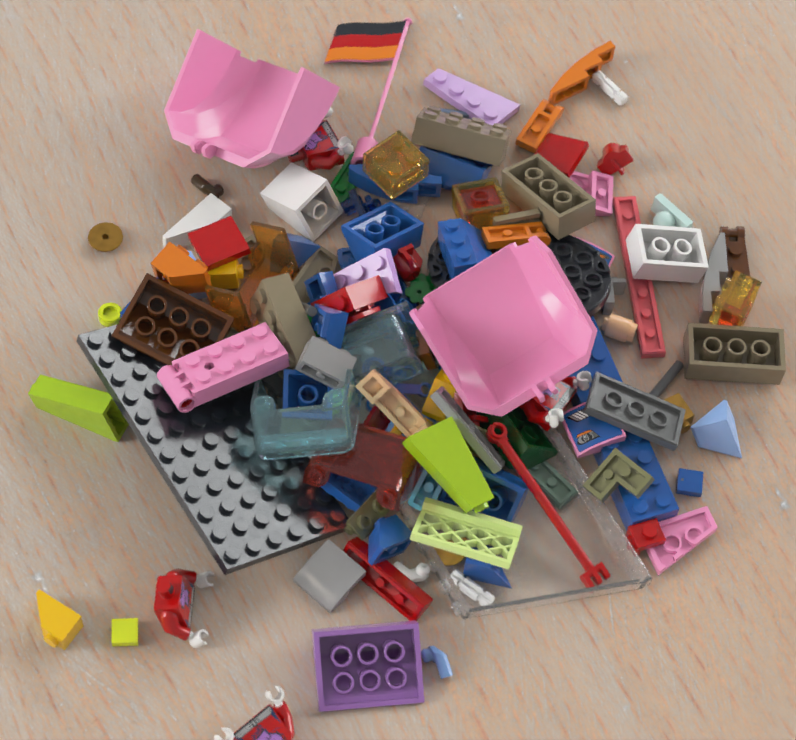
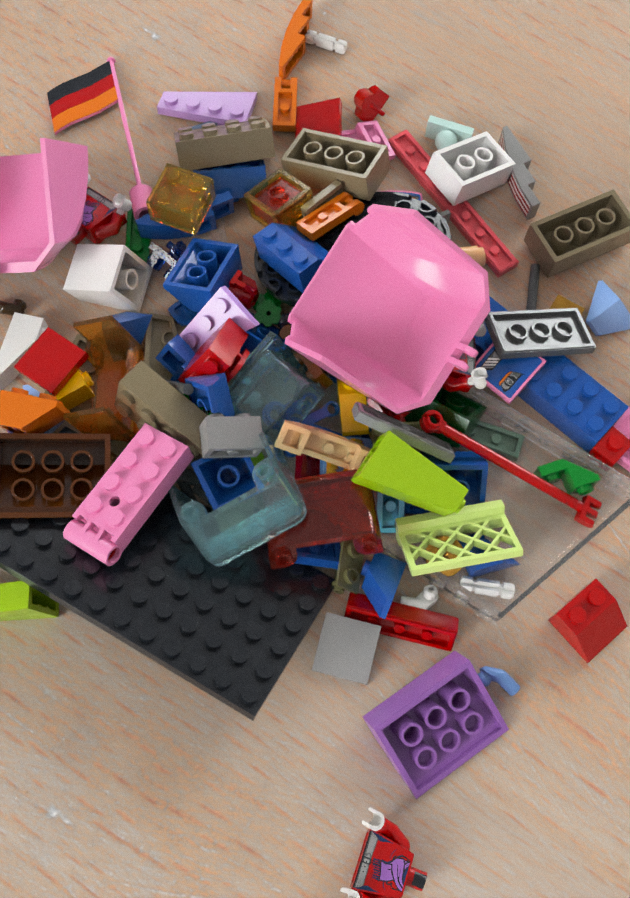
camera: 25 degrees left, 10 degrees up
yellow slope [36,589,83,651] -> none
neon yellow tile [111,618,138,647] -> none
red torso [154,569,214,648] -> none
olive plate [583,448,654,503] -> none
blue tile [676,468,703,497] -> none
clear yellow piece [708,271,762,326] -> none
reddish brown plate [719,226,751,285] -> none
none -> green slope [533,459,601,496]
none -> red slope [548,579,628,663]

